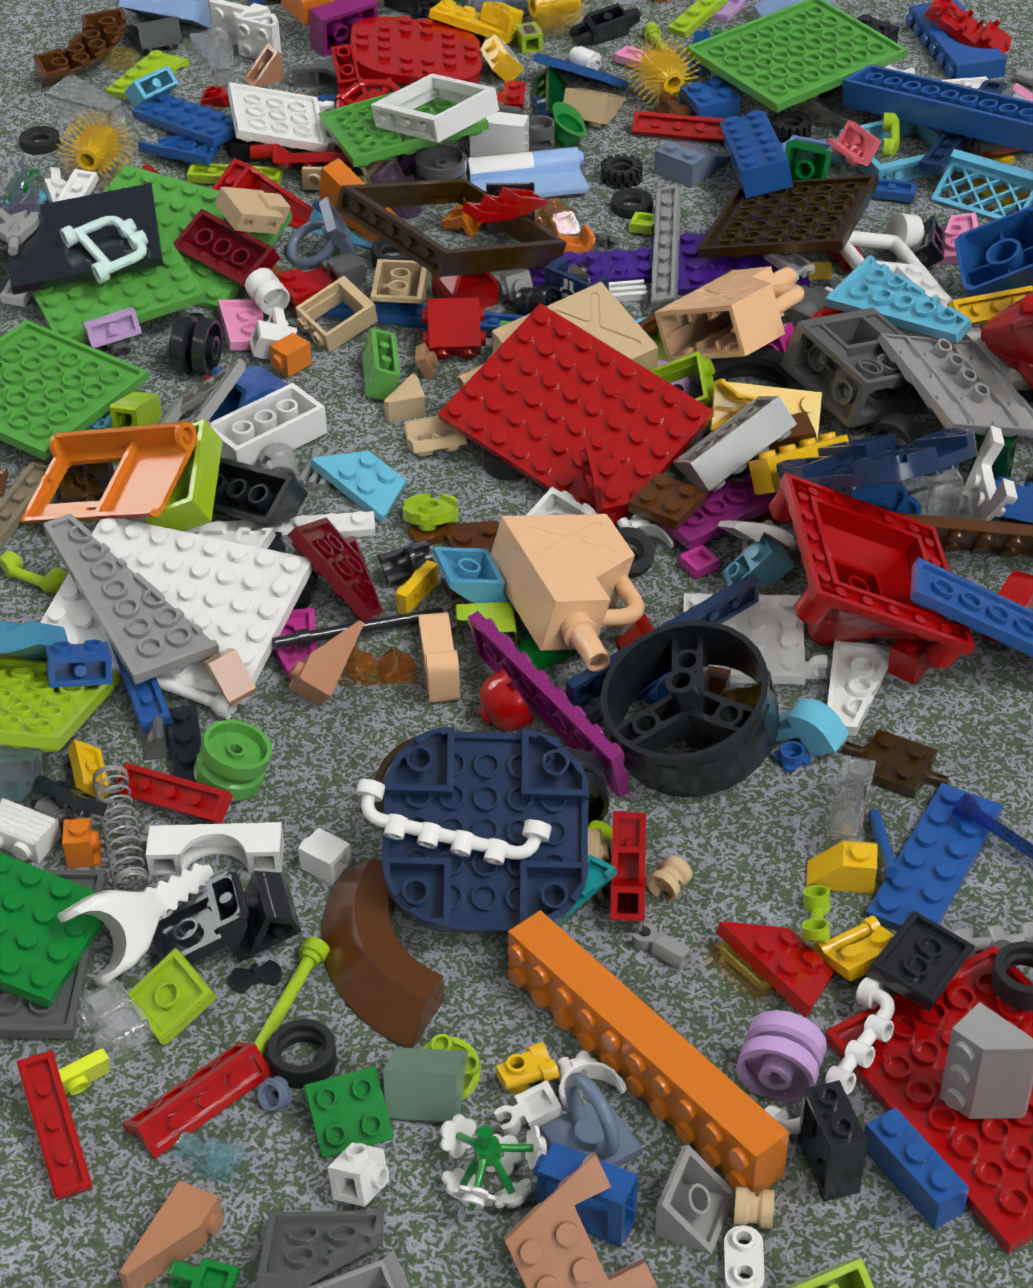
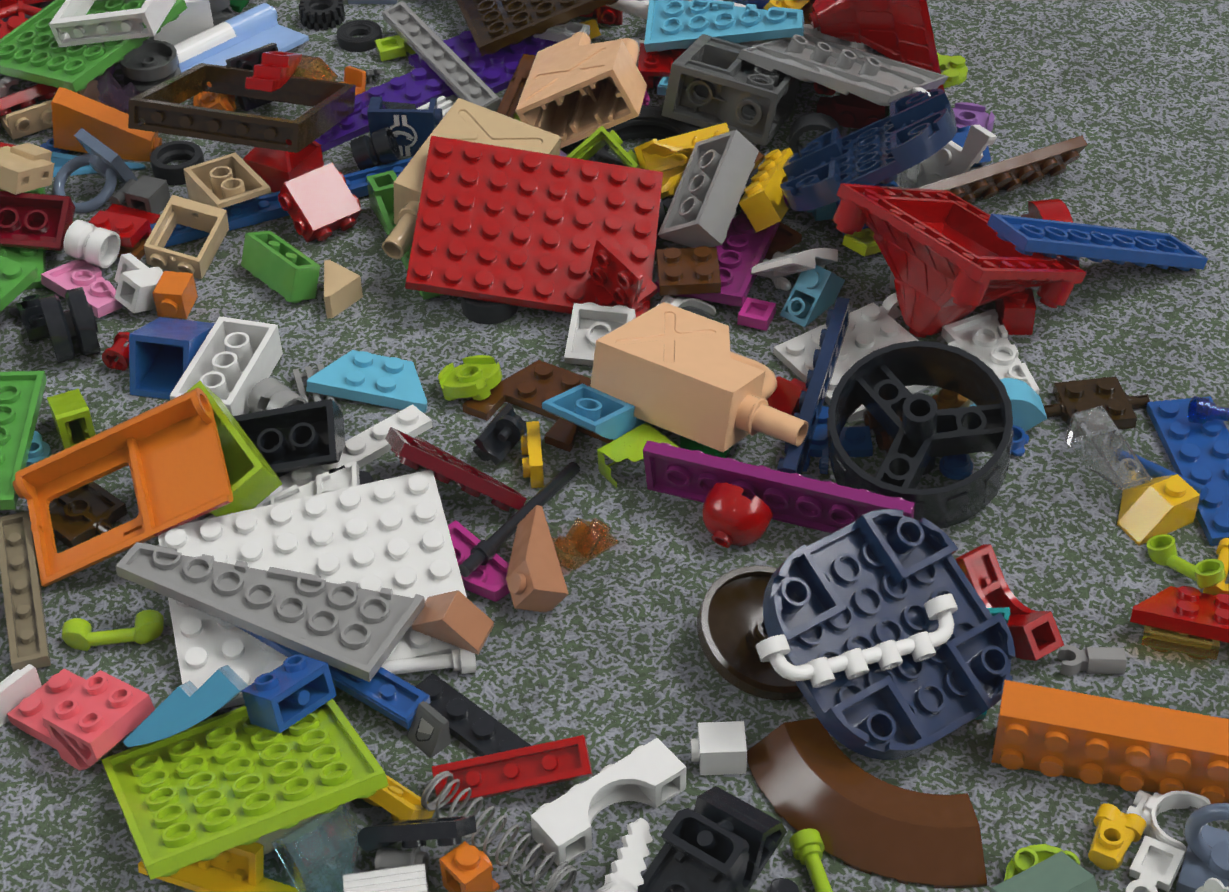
camera: 35 degrees left, 0 degrees up
light grey hinge [158,359,246,425] -> none
bright green wheel [194,719,272,801] -> none
tan bracket [404,416,467,456] -> none
medium nougat plate [415,343,439,379] -> none
light nougat beam [418,612,460,703] -> none
light grey brick [498,268,533,301] -> none
tan wheel [647,855,693,902] -> none

